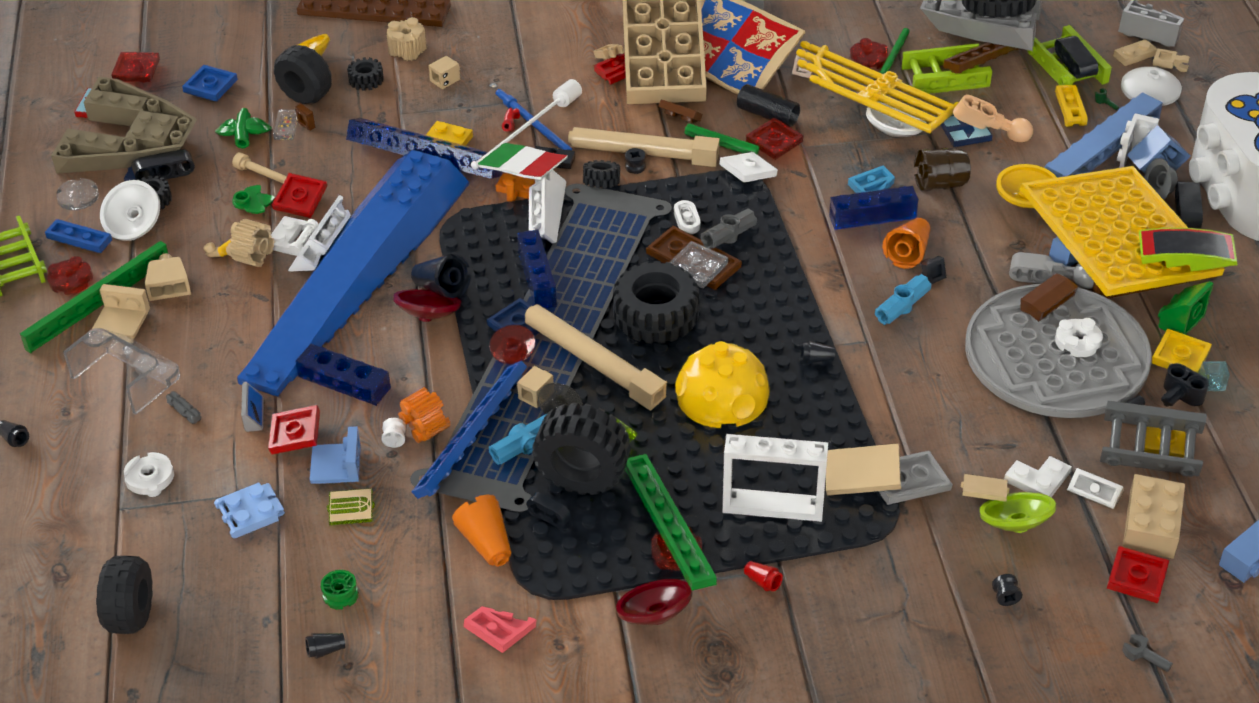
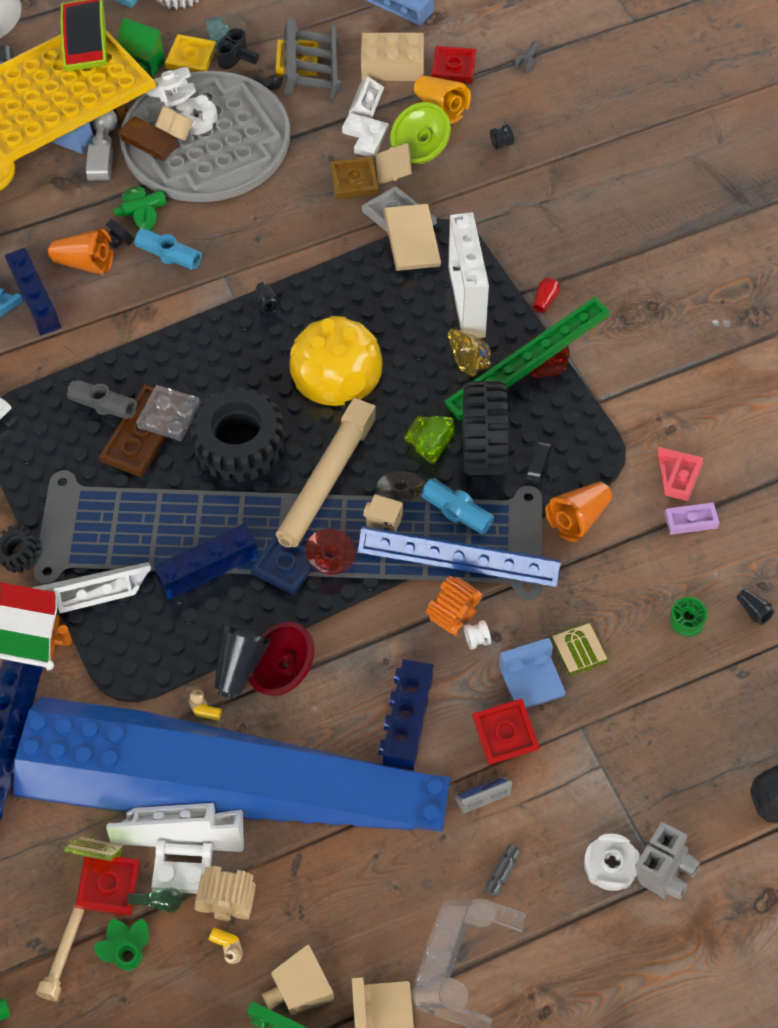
camera: 105 degrees left, 15 degrees up
light blue plate [214,483,285,538] -> none
dark red dish [616,579,693,625] -> none
white plate [674,200,700,235] -> none
none -> clear neon green piece [64,837,125,861]
none -> green plant [113,186,166,231]
none -> clear green piece [128,887,183,913]
none -> white hinge [146,67,196,107]
none -> tan axle [155,106,194,141]
none -> arm [188,689,222,721]
none -> pearl gold plate [330,156,379,200]
none -> light orange cone [414,75,471,124]
none -> clear yellow hat [448,328,491,376]
none -> light grey hips [635,822,700,900]
none -> lavender plate [664,502,720,535]

